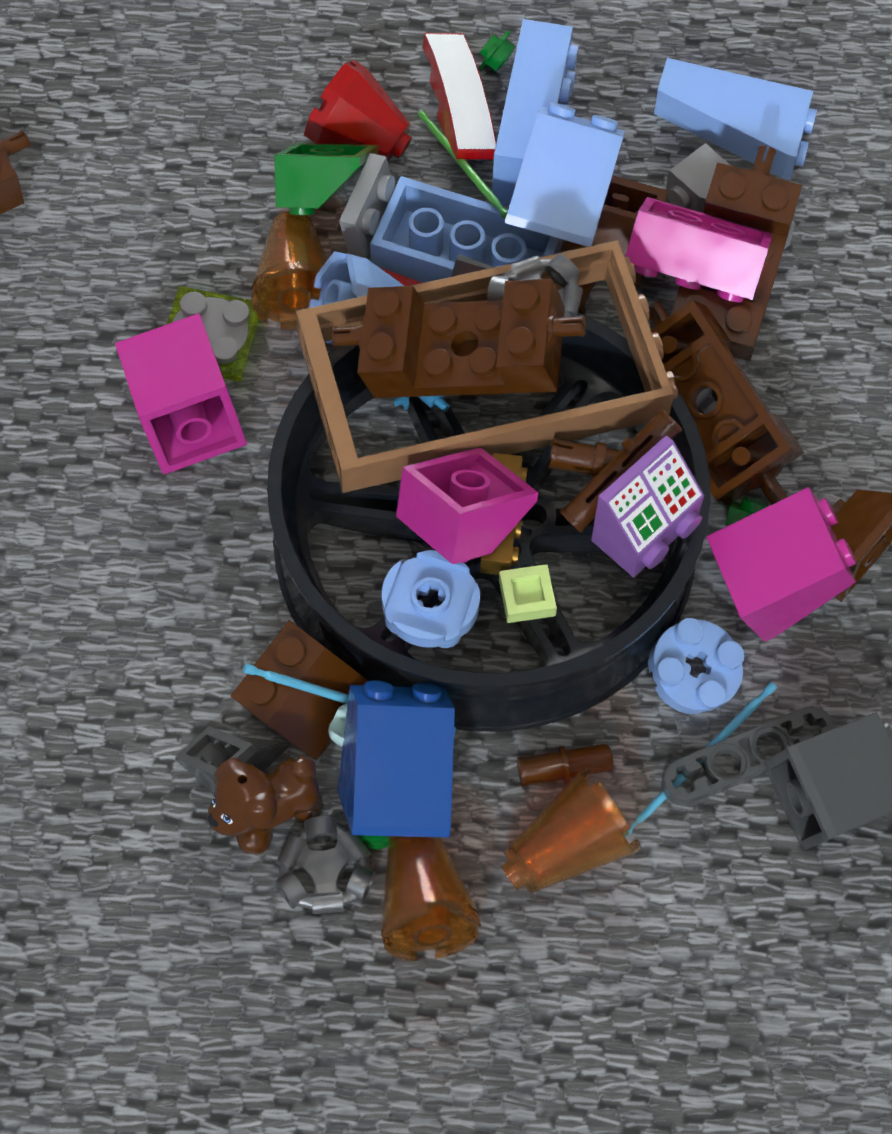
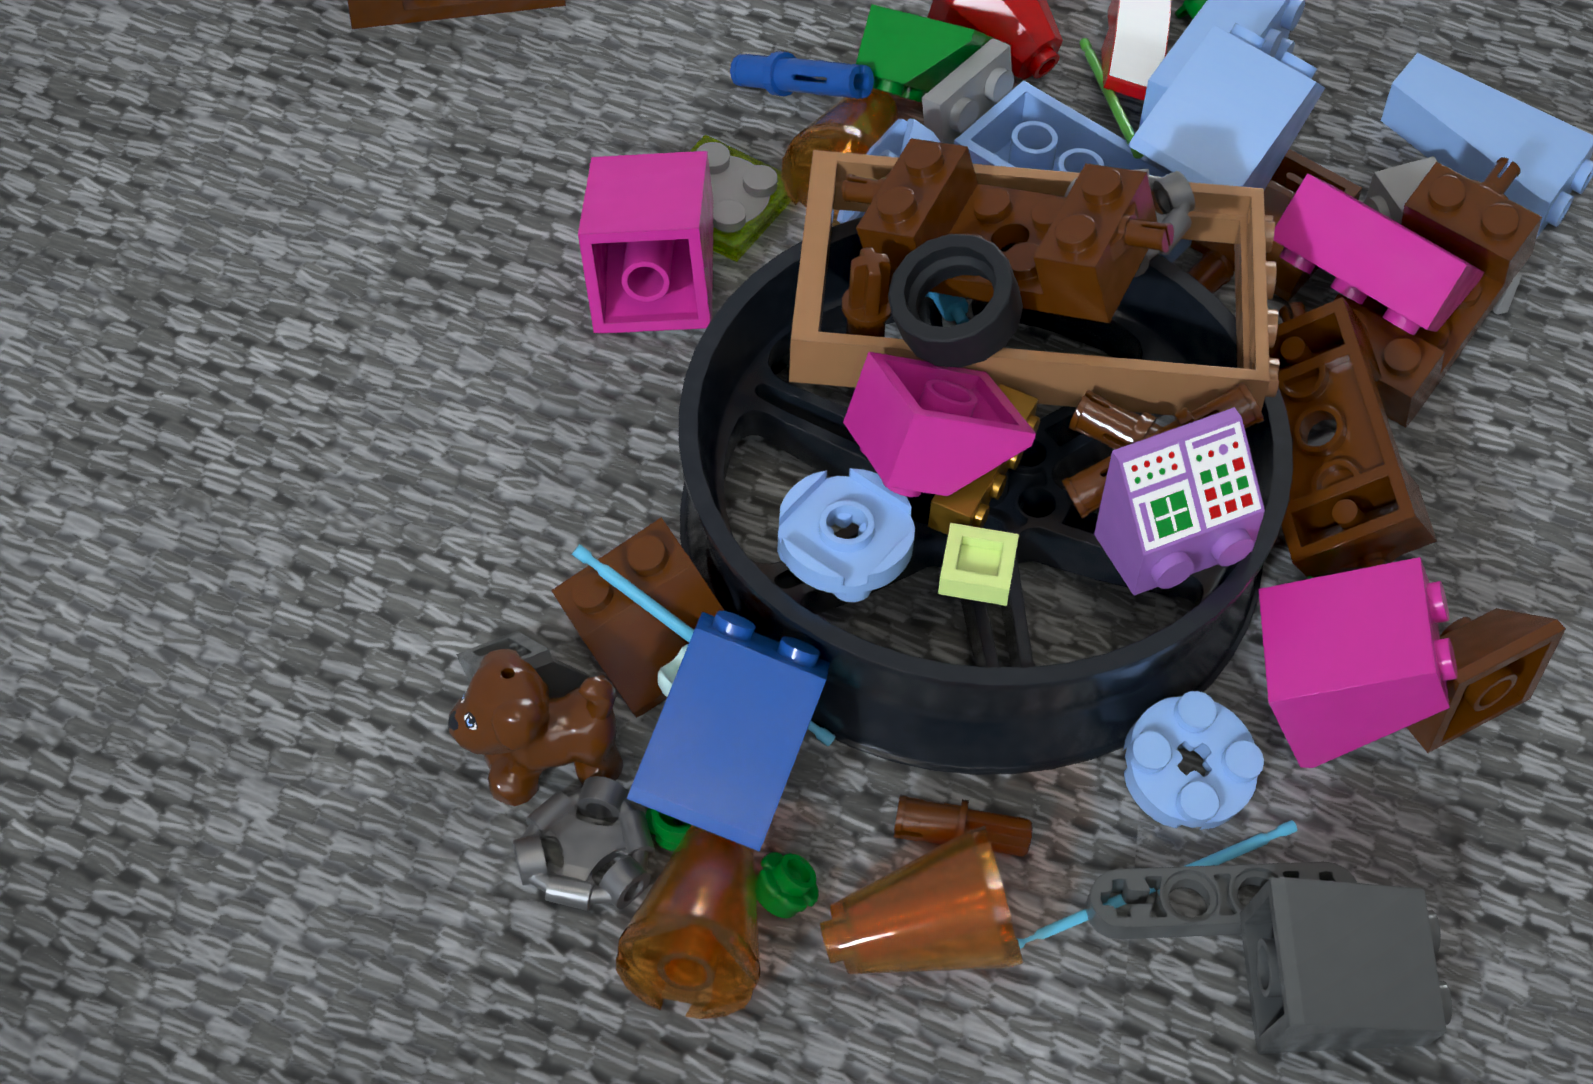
camera: 20 degrees right, 10 degrees down
none -> blue pin [730,51,874,99]
none -> green plate [752,852,819,918]
none -> reddish brown axle [842,247,892,337]
none -> black tyre [888,234,1023,368]

